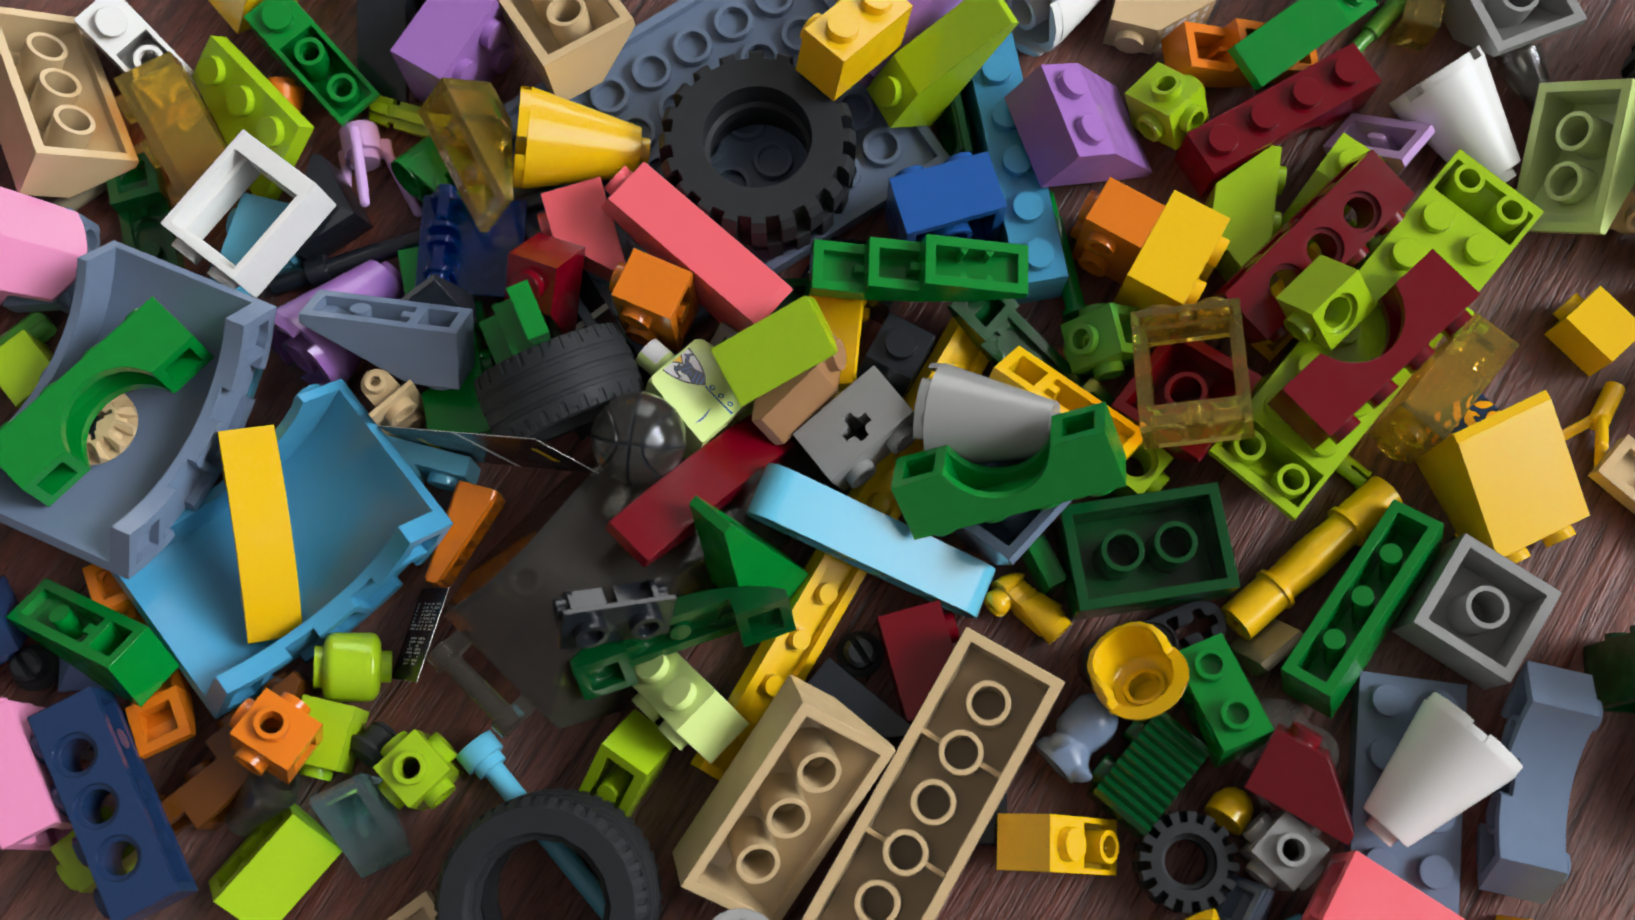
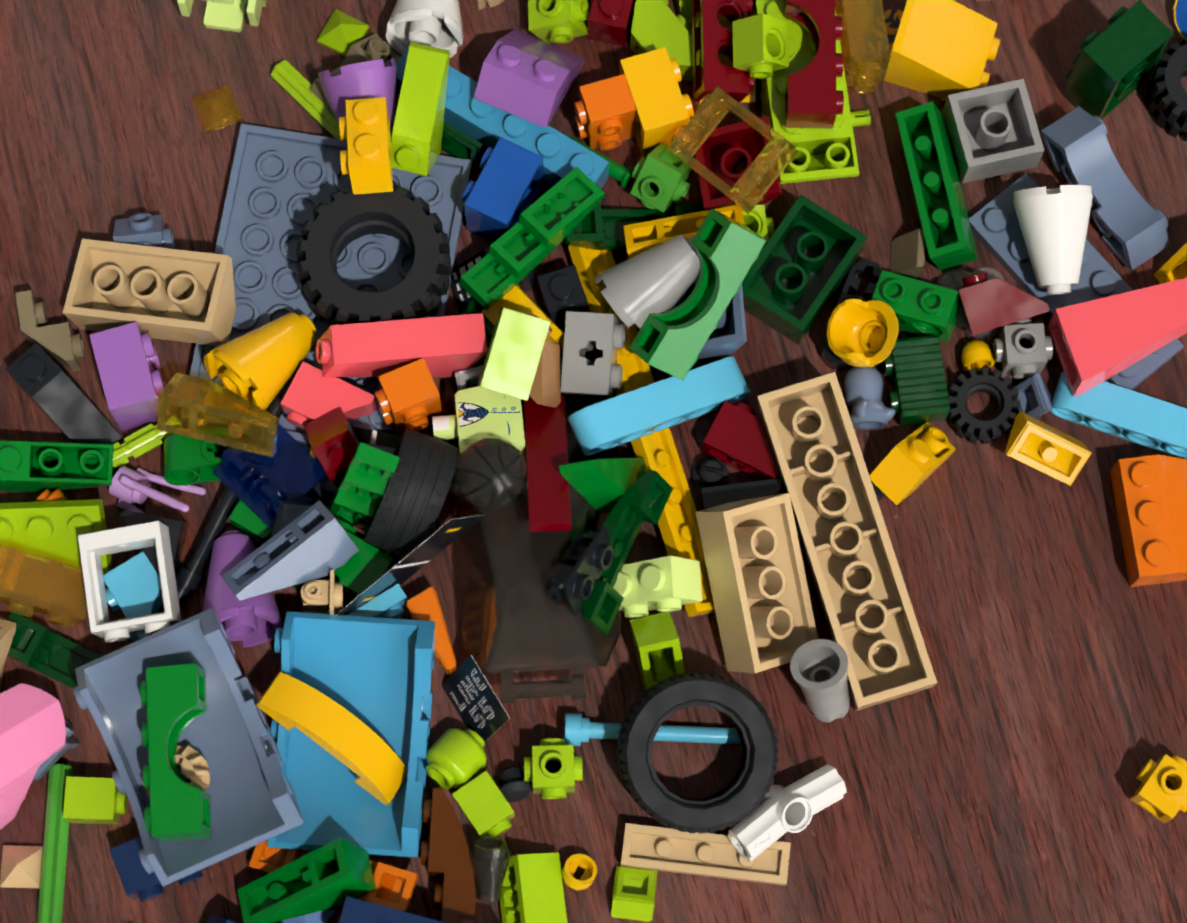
camera: 50 degrees left, 0 degrees up
orange brick [229,688,323,785] -> none
clear light blue slope [309,773,412,878] -> none
yellow arm [984,573,1073,645] -> none
green tile [1021,534,1067,595] -> none
yellow piece [1220,476,1403,641] -> none
none -> yellow hinge [562,854,597,891]

